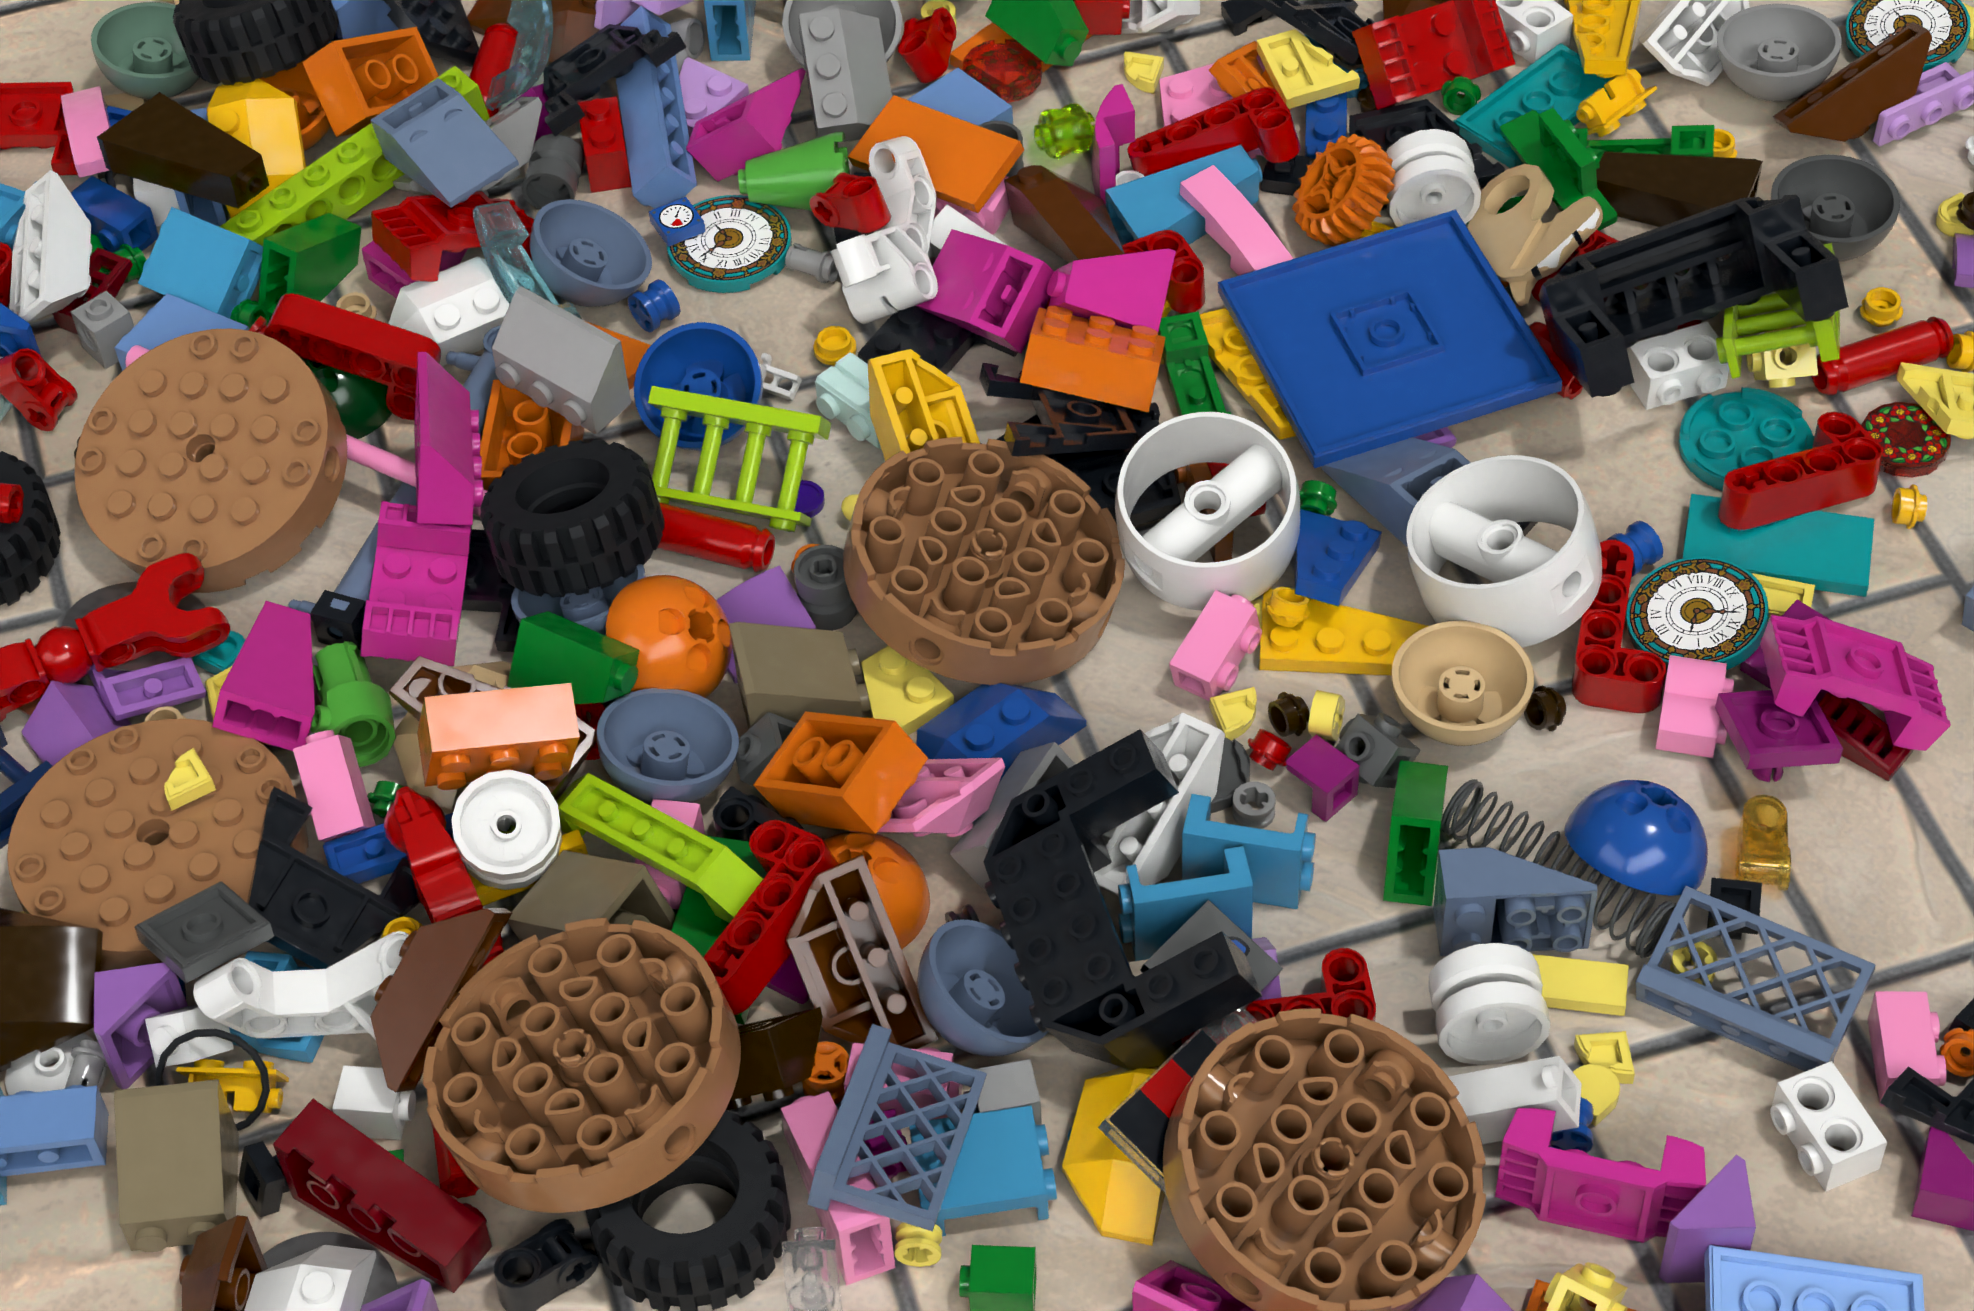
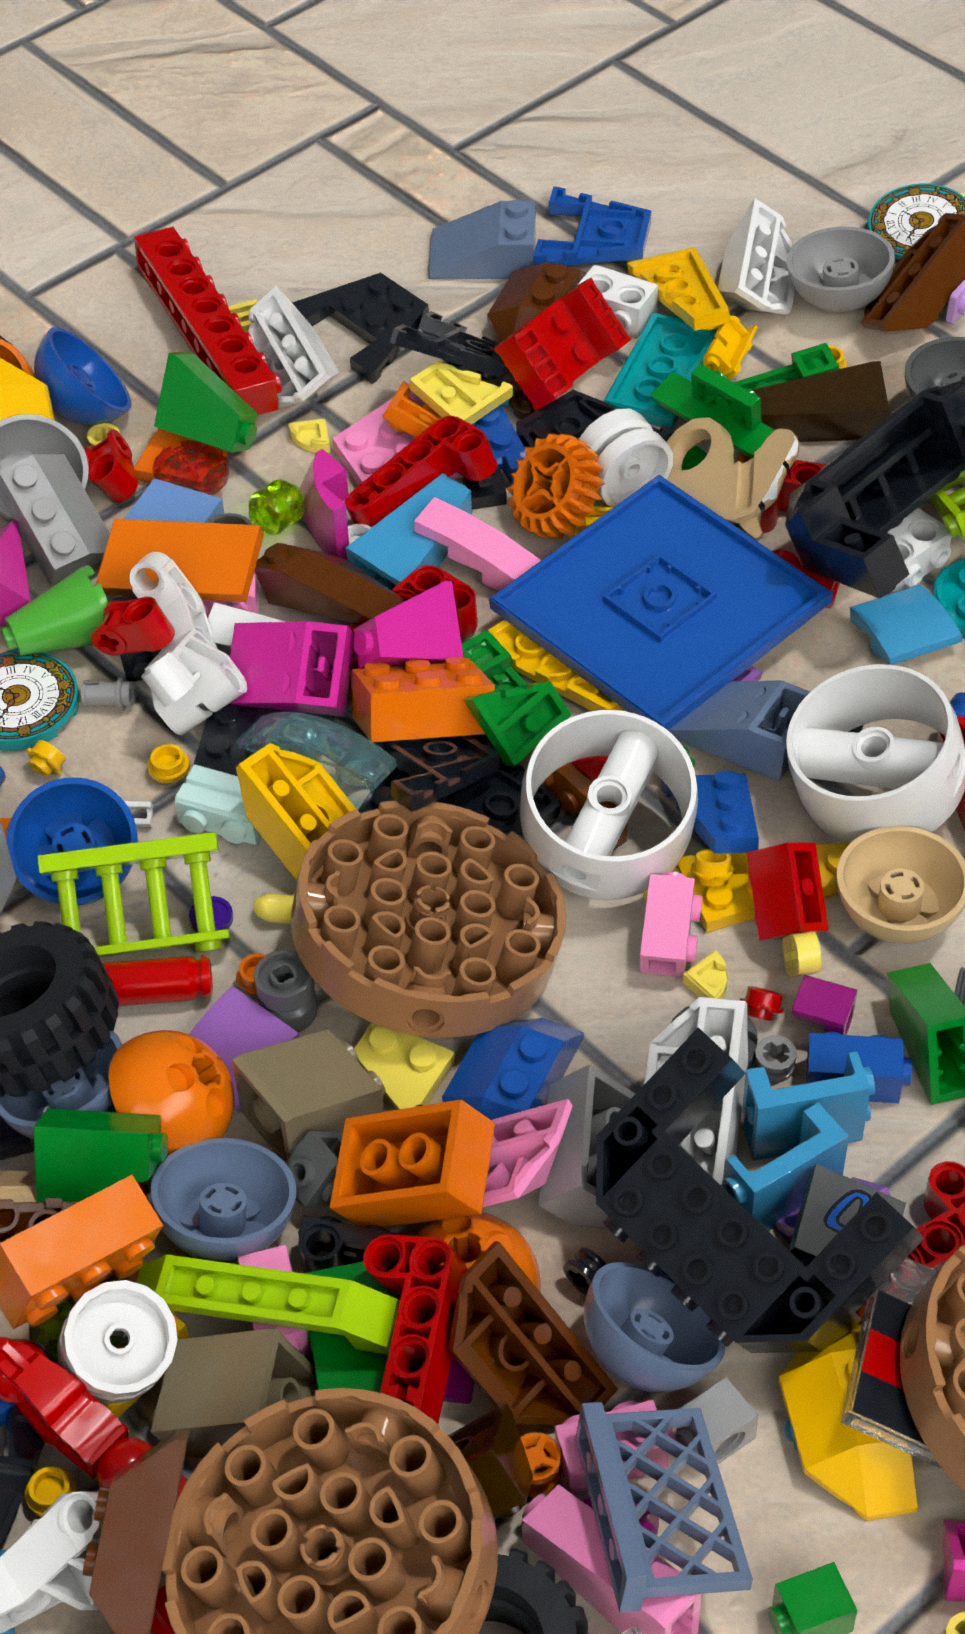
camera: 25 degrees left, 0 degrees up
light yellow bush [894,1222,942,1267] -> none
dark azure panel [909,1105,1057,1236] -> none
dark brown plate [1268,692,1310,737] -> none
dark grey brick [1335,713,1421,789] -> none
green plate [1441,76,1481,115] -> none
none -> yellow plate [26,740,66,777]
none -> clear light blue slope [236,712,397,792]
none -> green wing [464,681,572,766]
none -> red brick [746,842,829,941]
none -> blue brick [806,1032,912,1104]
none -> dark azure slope [849,584,962,665]

